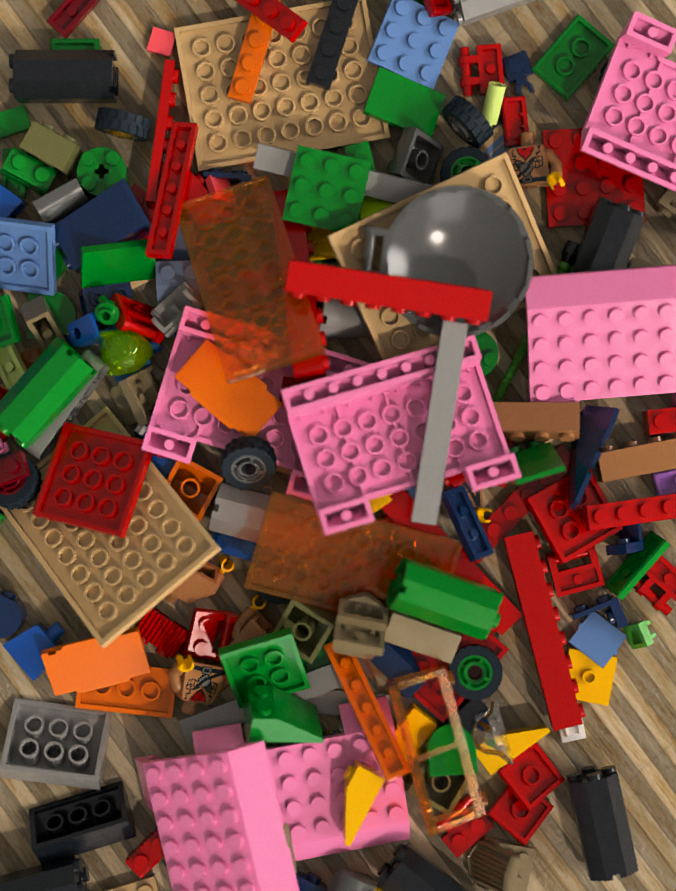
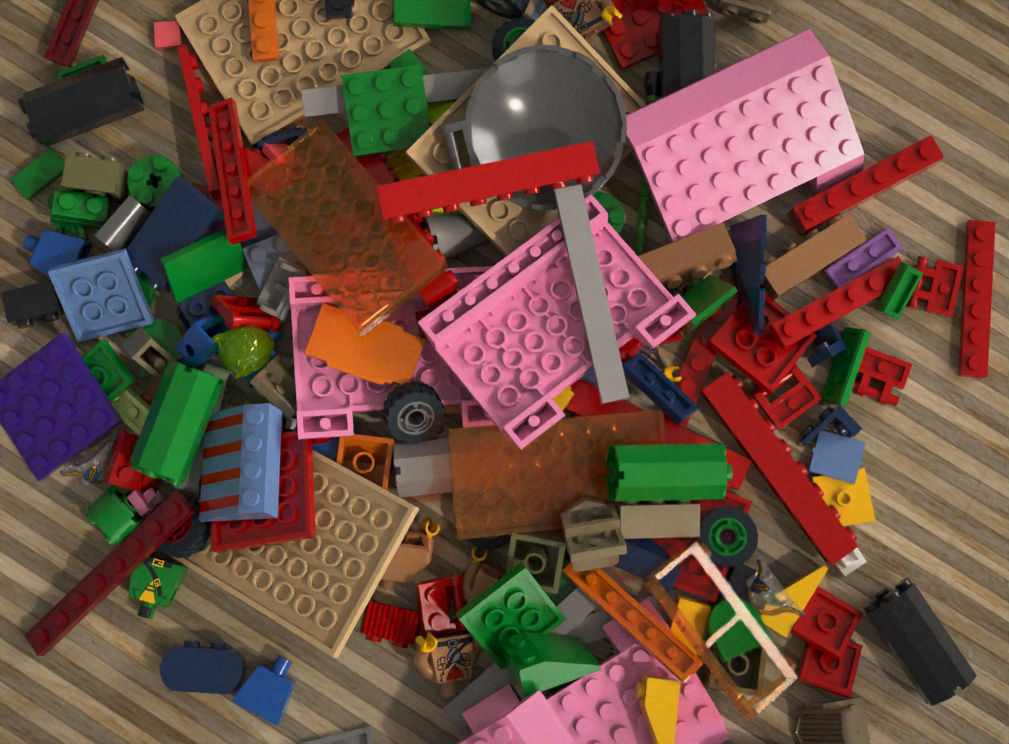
camera: 20 degrees left, 5 degrees down
orange piece [41,626,151,696] -> none
orange plate [75,665,176,719] -> none
black wheel [94,107,151,142] -> none
green plate [95,295,120,325] -> none
blue plate [213,532,262,562] -> none
dark grey brick [387,127,444,184] -> none
red plate [430,794,495,858] -> none
bright green tile [623,620,656,649] -> none
none -> medium blue slope [199,403,282,522]

